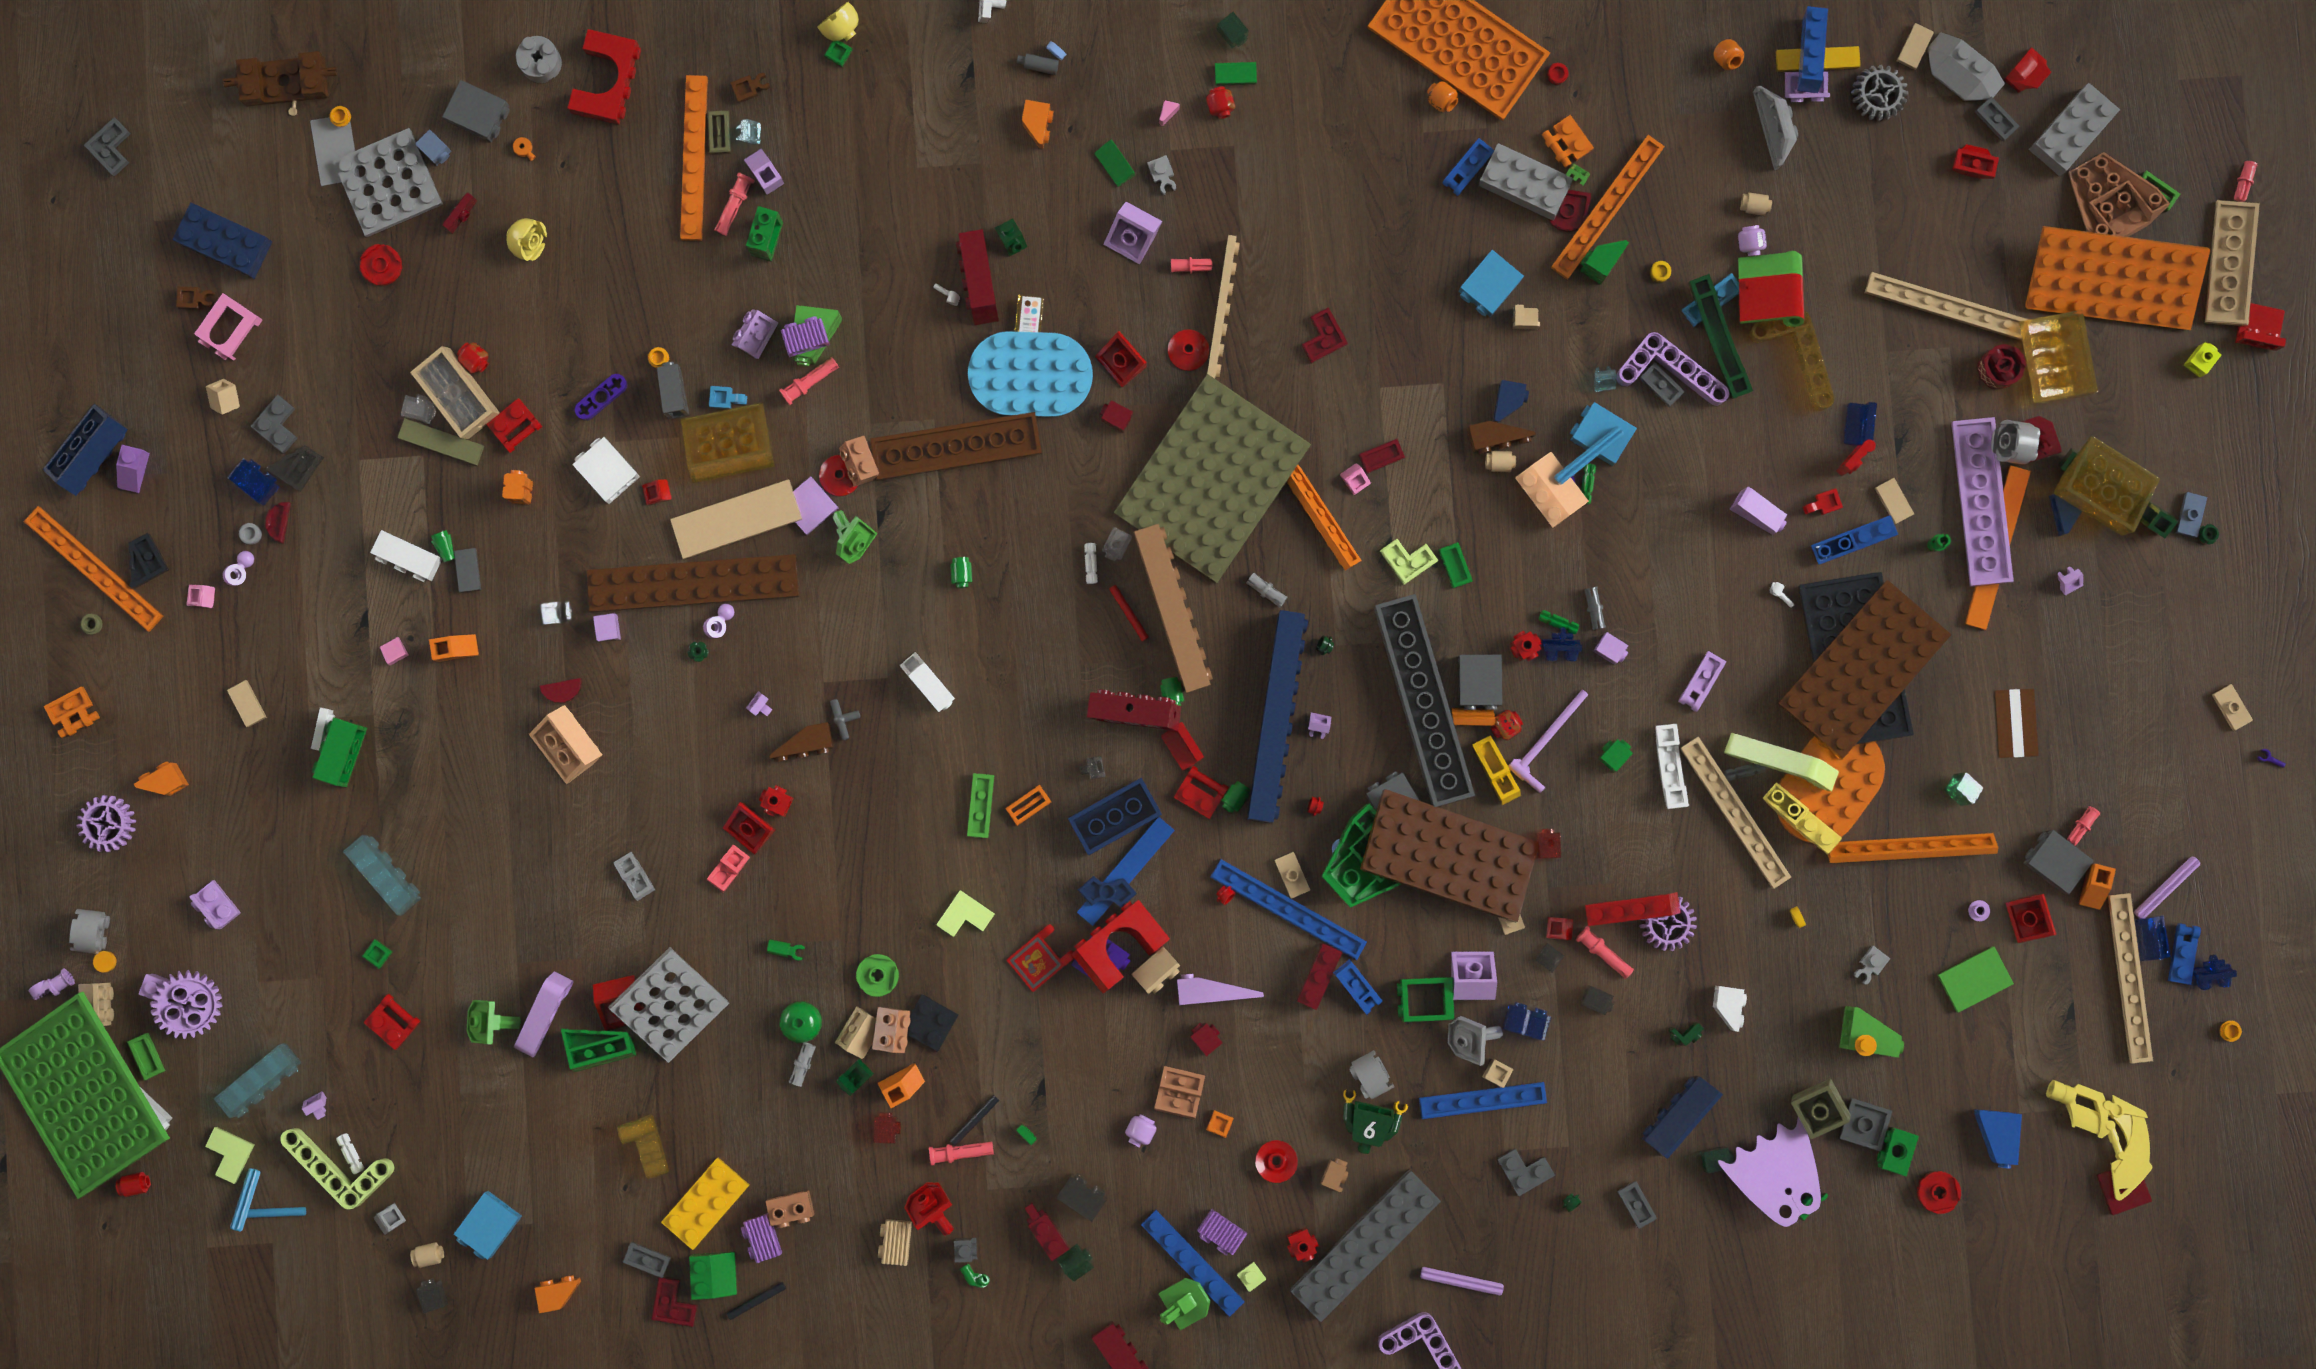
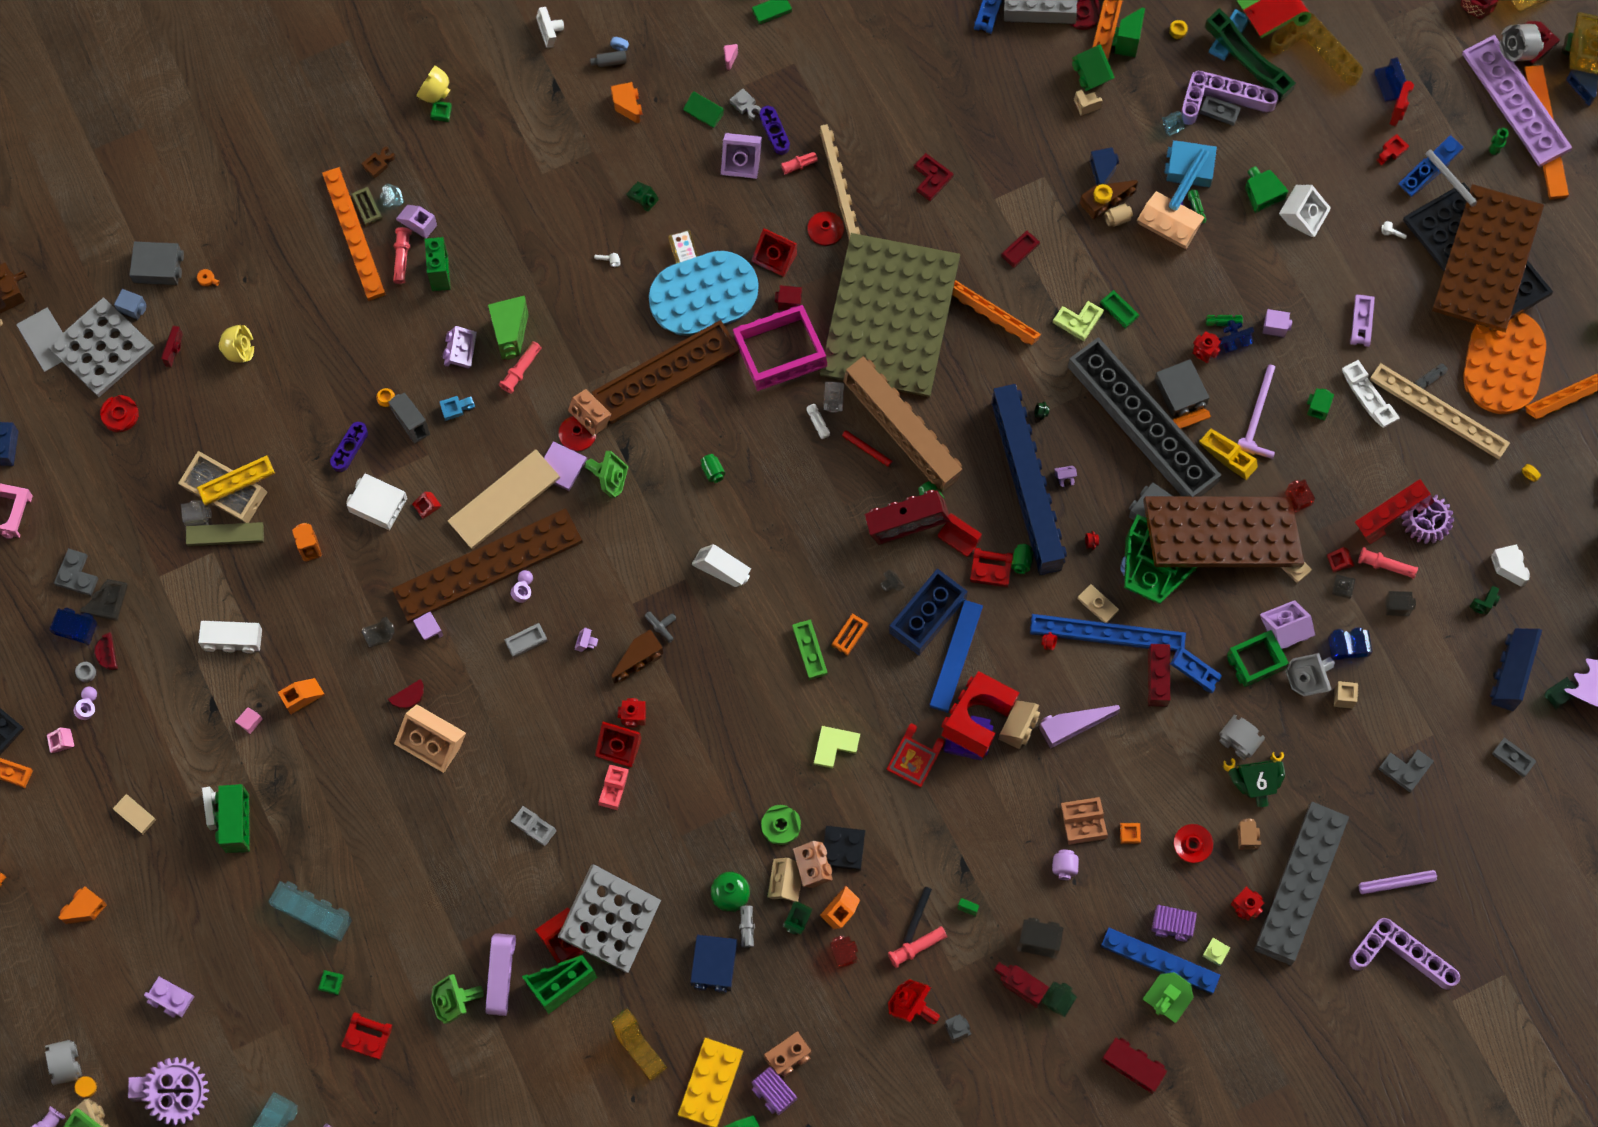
camera: 15 degrees left, 15 degrees down
lavender gear [77,795,136,852] -> none
tan panel [206,379,240,415] -> none
light orange plate [330,106,351,127] -> none
green cone [431,530,455,562] -> none
dark grey tile [454,548,481,593] -> none
red head [457,342,489,373] -> none
red plate [486,398,543,453] -> none
light grey brick [516,36,562,83] -> none
red arch [568,29,641,125] -> none
clear yellow slope [681,402,775,483] -> none
dark green plate [688,642,709,662] -> none
green bar [767,939,805,961] -> none
medium lavender brick [781,317,830,357] -> none
tan brick [878,1219,912,1266] -> none
dark red wedge [956,229,999,325] -> none
green arm [960,1263,990,1288] -> none
dark blue tile [1078,876,1137,907] -> none
dark red brick [1190,1022,1222,1057] -> none
red head [1206,86,1235,119] -> none
light grey pin [1246,573,1288,608] -> none
bright pink slope [1340,463,1371,495] -> none
blue tile [1418,1082,1547,1119] -> none
dark azure brick [1459,250,1524,317] -> none
red head [1491,709,1523,741] -> none
dark green plate [1562,1193,1582,1212] -> none
dark grey pin [1584,587,1606,630] -> none
yellowish green beam [1724,733,1839,791] -> none
lavender slope [1730,487,1787,535] -> none
light yellow slope [1763,782,1842,855] -> none
tan tile [1874,478,1914,525] -> none
none -> yellow tile [197,455,275,506]
none -> light grey tile [504,623,548,658]
none -> dark blue brick [691,935,737,993]
none -> dark pink window [733,305,828,391]
none -> dark purple beam [760,106,790,155]
none -> green slope [1072,44,1115,91]
none -> yellow tile [1094,184,1113,204]
none -> green torso [1245,166,1288,213]
none -> white slope [1279,185,1331,237]
none -> light grey bar [1425,150,1477,207]

